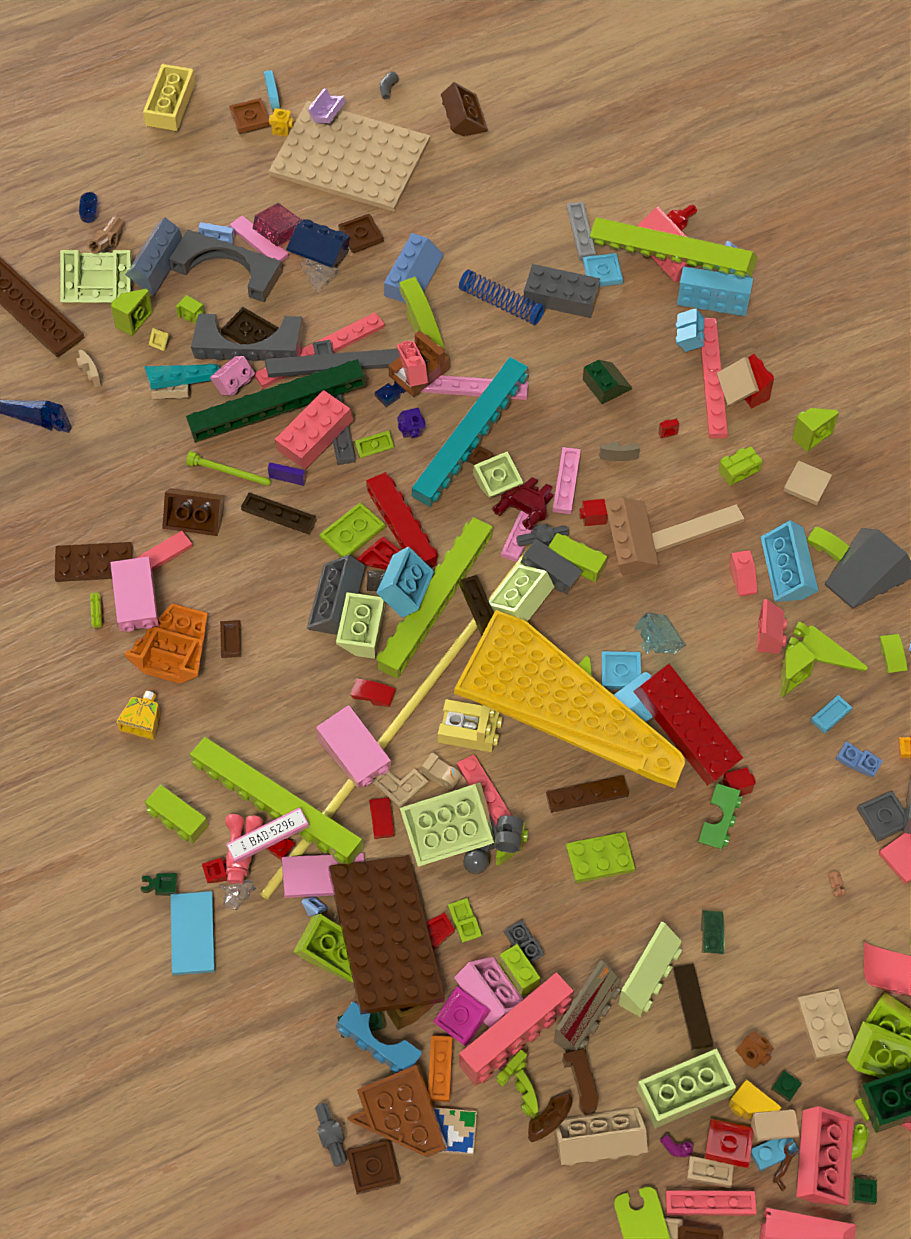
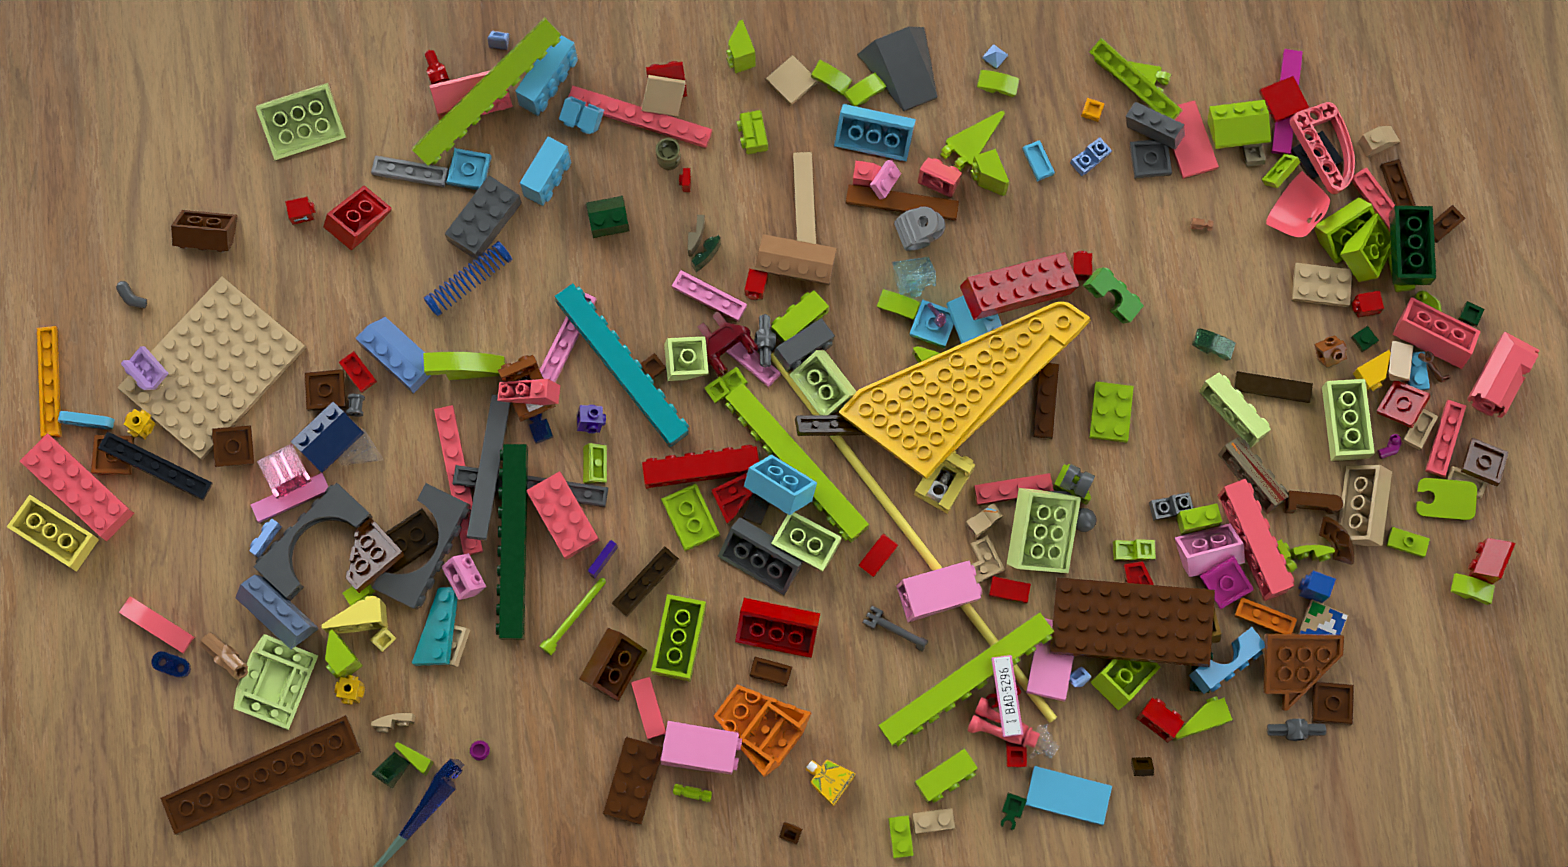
camera: 70 degrees left, 15 degrees up
none -> coral brick [20,433,134,541]
none -> light orange tile [37,326,62,438]
none -> black plate [98,431,213,501]
none -> coral slope [119,596,195,654]
none -> reddish brown plate [212,425,254,467]
none -> yellowish green slope [256,83,346,160]
none -> red brick [285,196,316,225]
none -> light yellow slope [322,596,388,634]
none -> red slope [323,185,392,250]
none -> yellow brick [335,675,365,705]
none -> red plate [339,351,377,393]
none -> dark grey bush [346,394,365,417]
none -> plate [346,517,405,593]
none -> clear green slope [372,752,410,789]
none -> lime slope [394,742,433,776]
none -> magenta plate [470,740,490,761]
none -> medium azure brick [520,137,571,206]
none -> lime brick [651,594,706,682]
none -> olive wheel [656,138,681,170]
none -> clear green slope [691,235,721,272]
none -> lime slope [704,367,749,403]
none -> red slope [735,598,821,658]
none -> reddish brown slope [779,822,803,844]
none -> lime slope [811,60,852,96]
none -> dark orange tile [846,184,959,220]
none -> dark grey hinge [862,606,928,652]
none -> bright pink plate [870,160,901,199]
none -> lime slope [877,289,921,320]
none -> lime plate [888,815,914,858]
none -> light grey piece [894,207,945,251]
none -> tan plate [912,808,955,834]
none -> clear pink hand [927,302,946,328]
none -> dark brown plate [1131,757,1154,777]
none -> red slope [1136,697,1184,743]
none -> lime slope [1173,696,1233,741]
none -> blue brick [1298,570,1336,603]
none -> red brick [1352,290,1384,318]
none -> lime plate [1386,527,1430,558]

